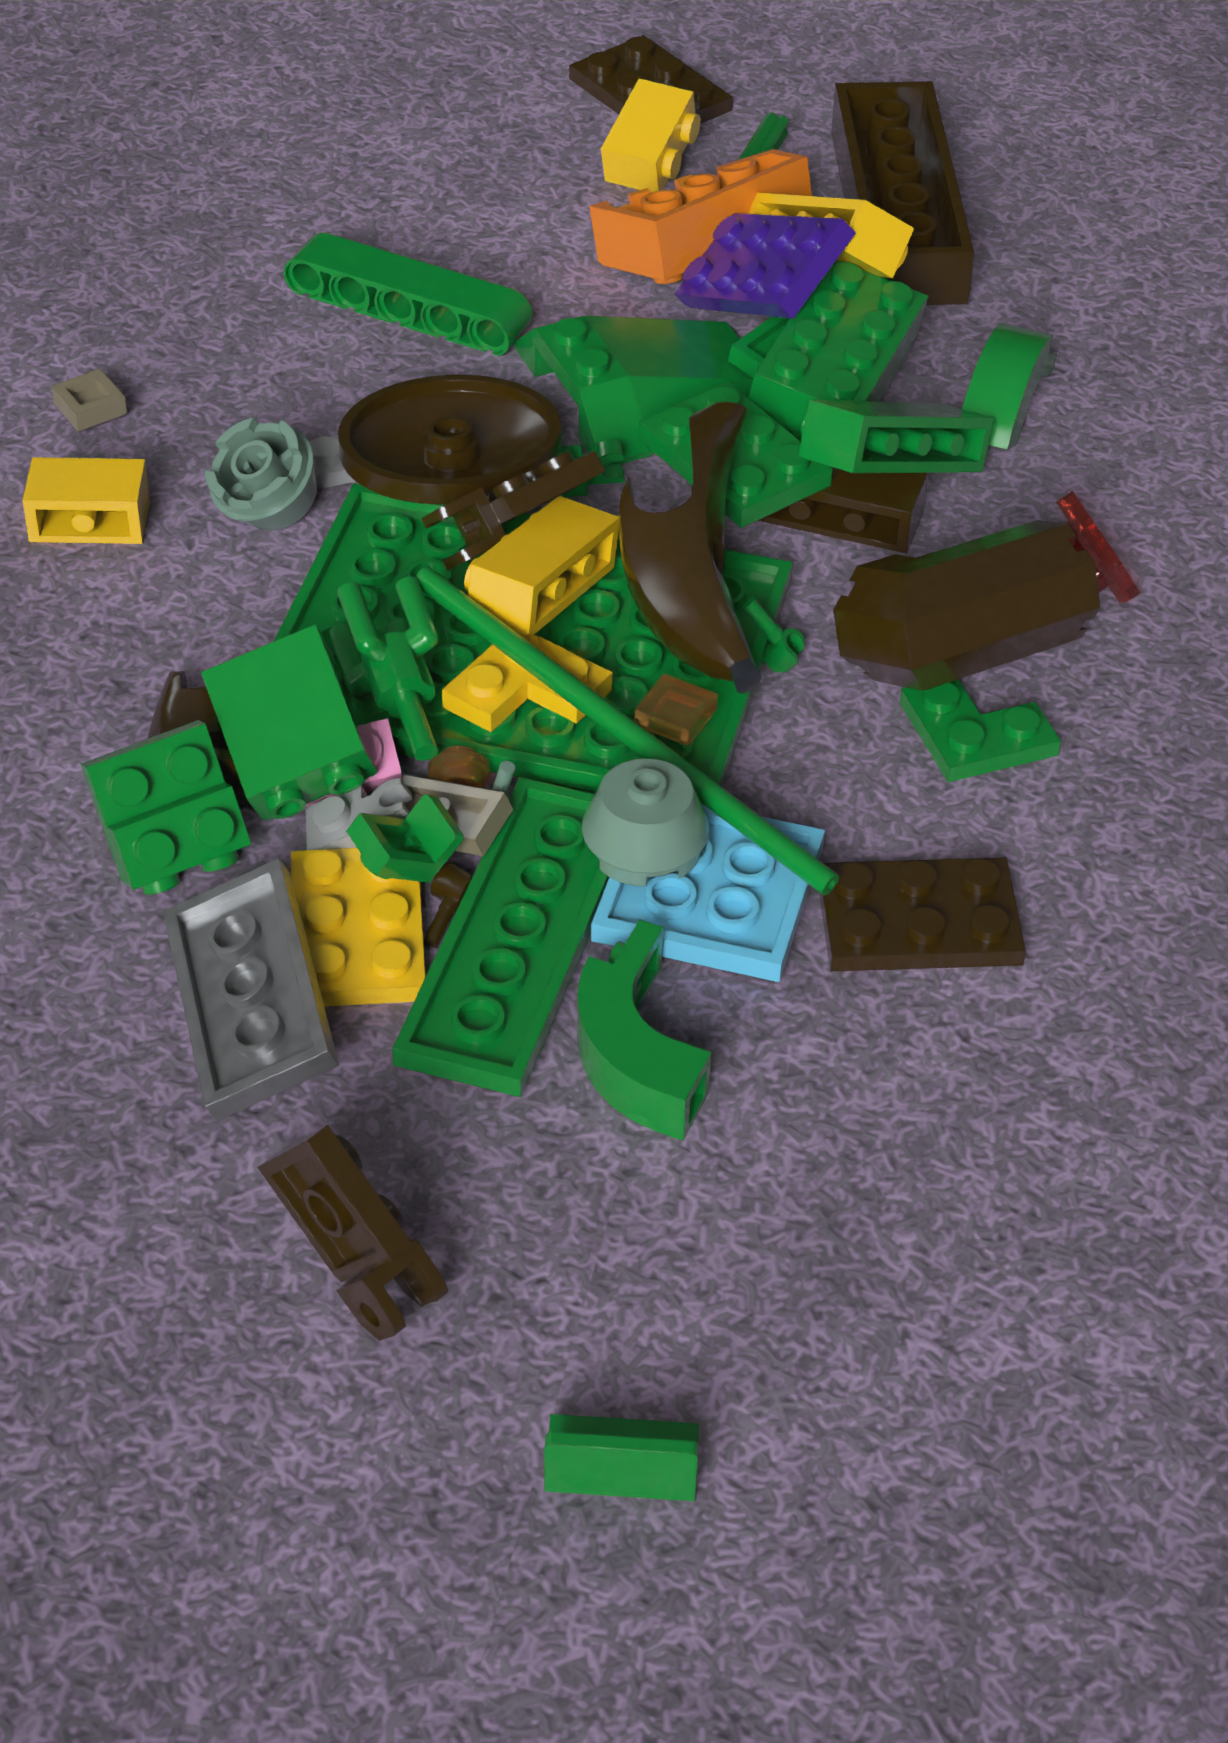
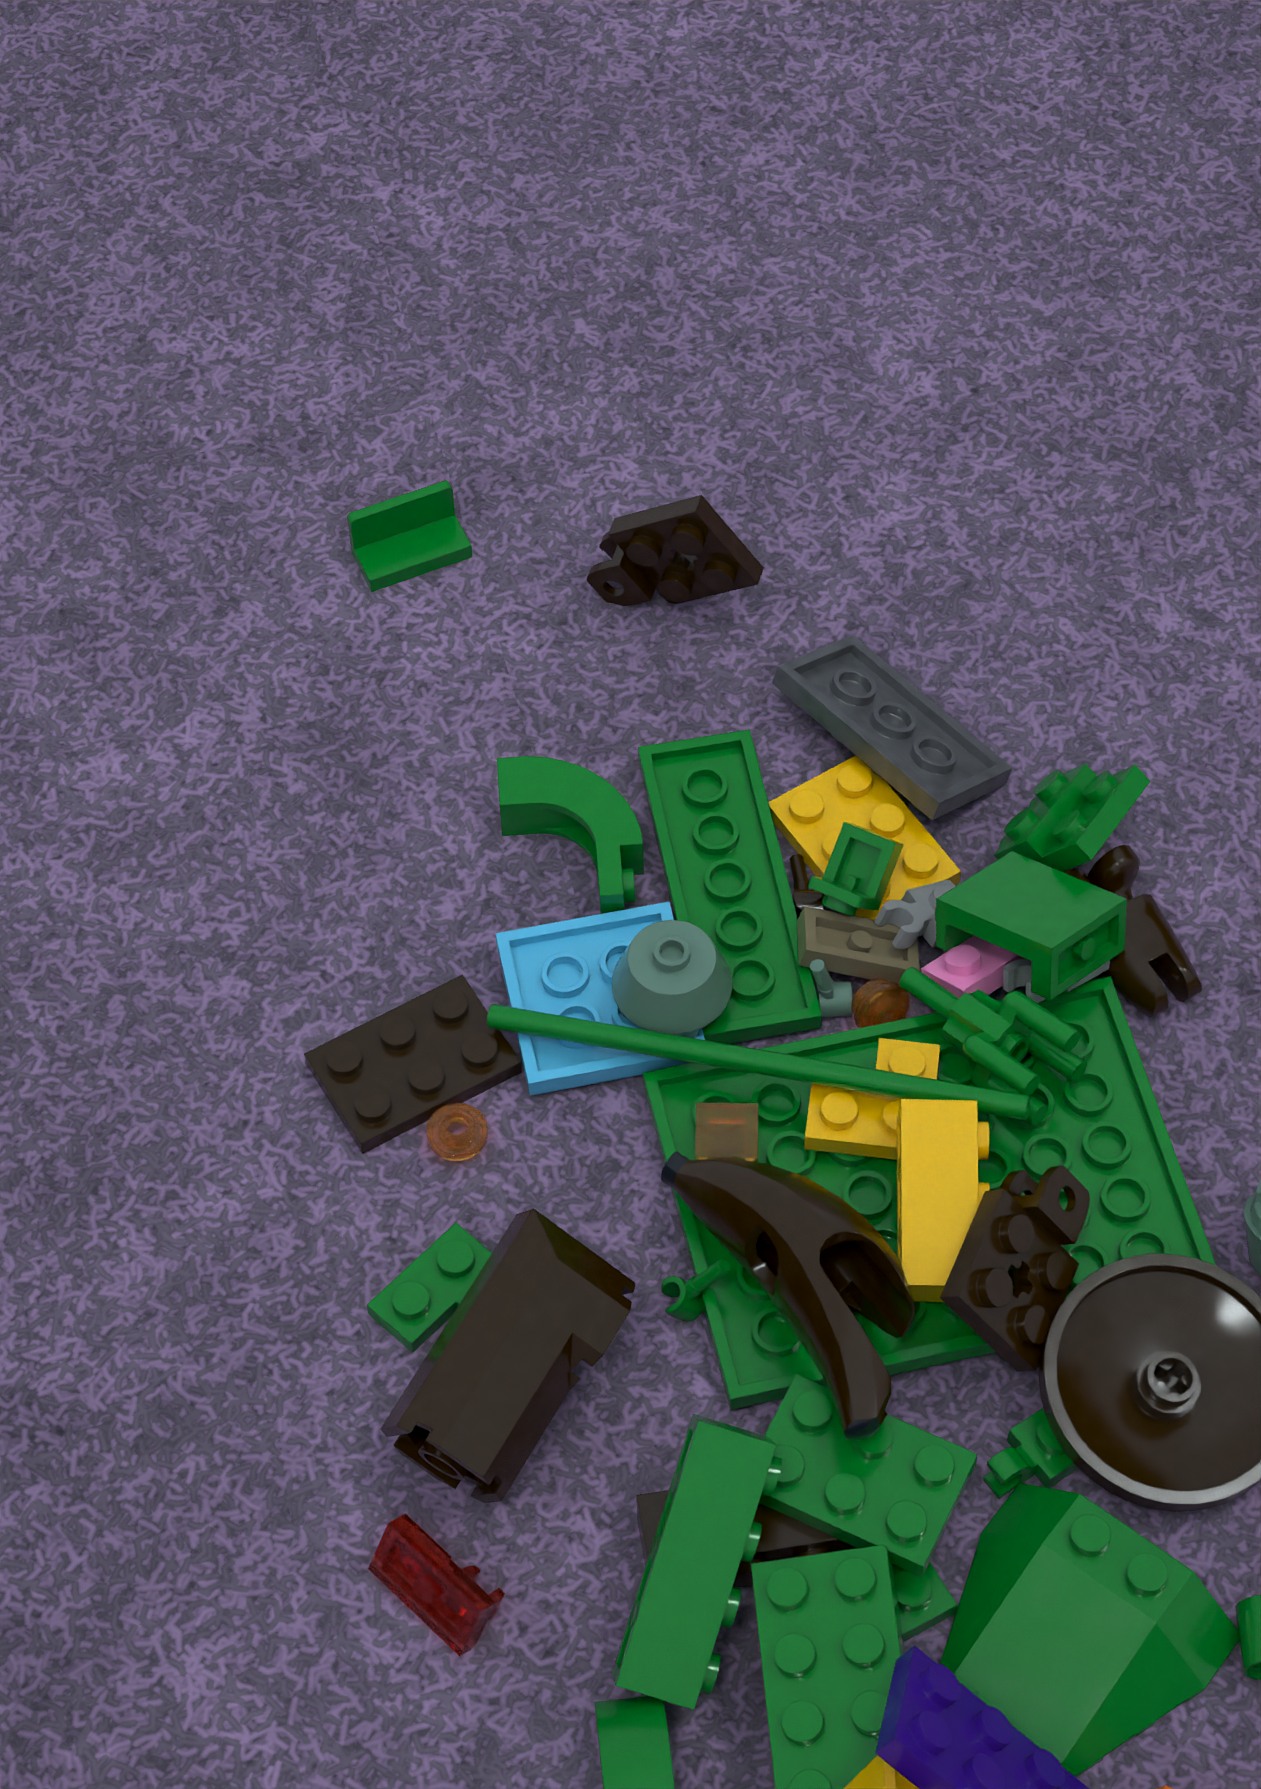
camera: 155 degrees right, 10 degrees up
none -> clear orange plate [426,1103,488,1161]

